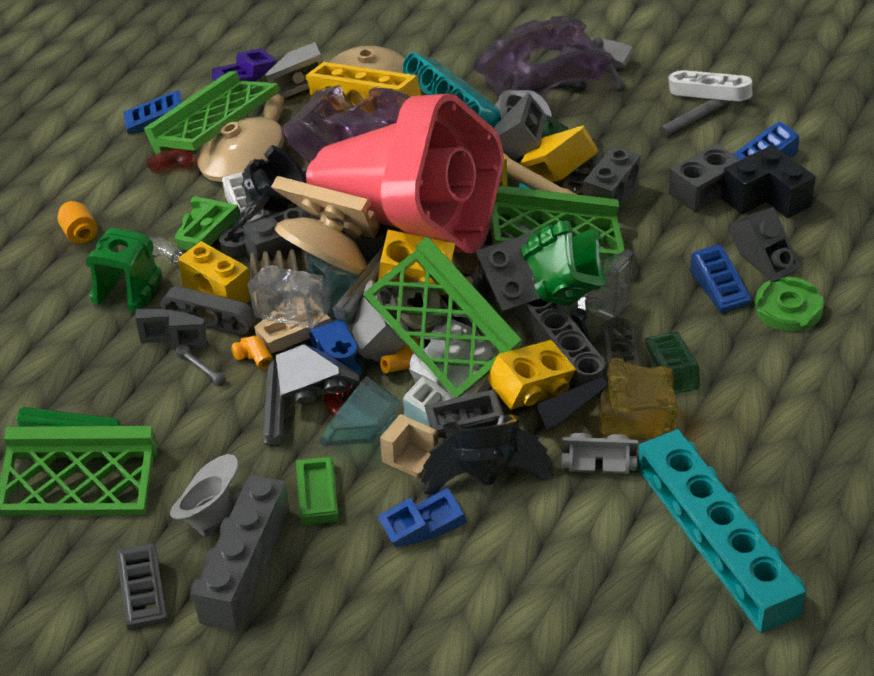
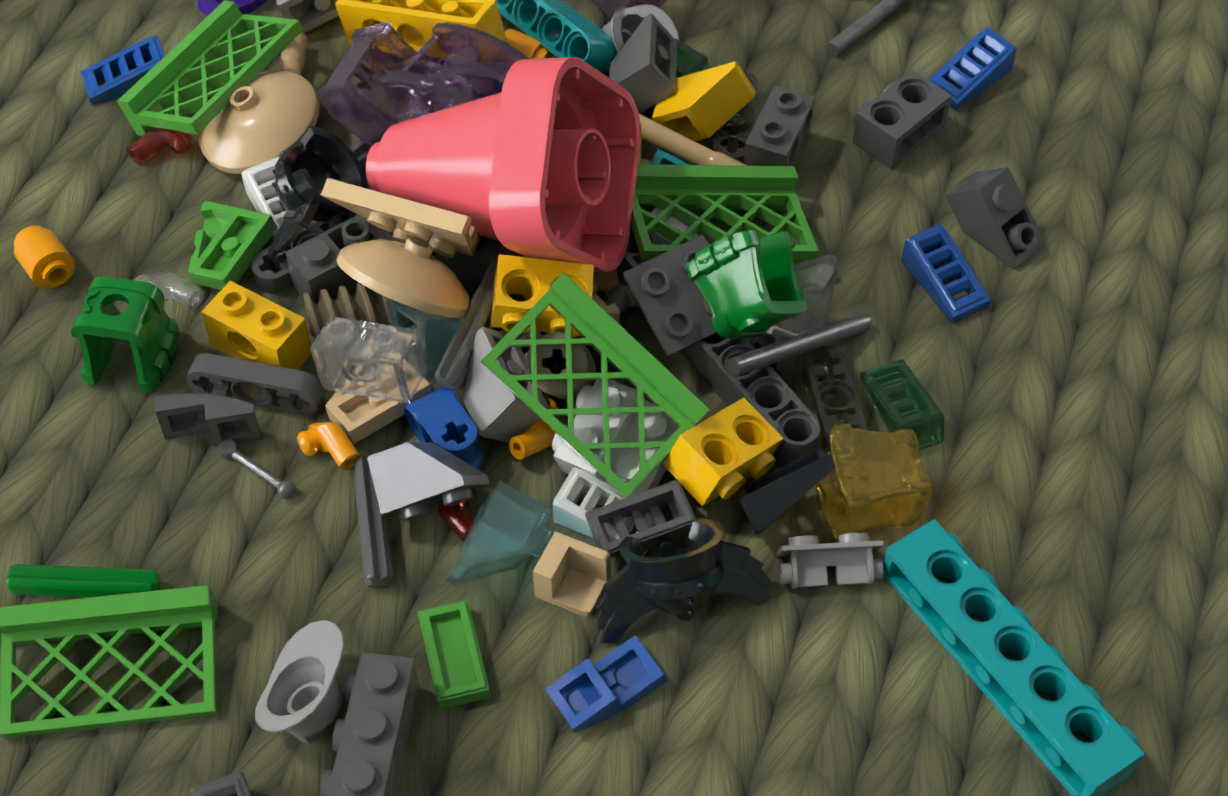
camera: 10 degrees left, 10 degrees up
black brick [721,145,816,219] -> none
bright green tile [754,277,825,332] -> none
none -> flat silver bar [727,313,872,377]

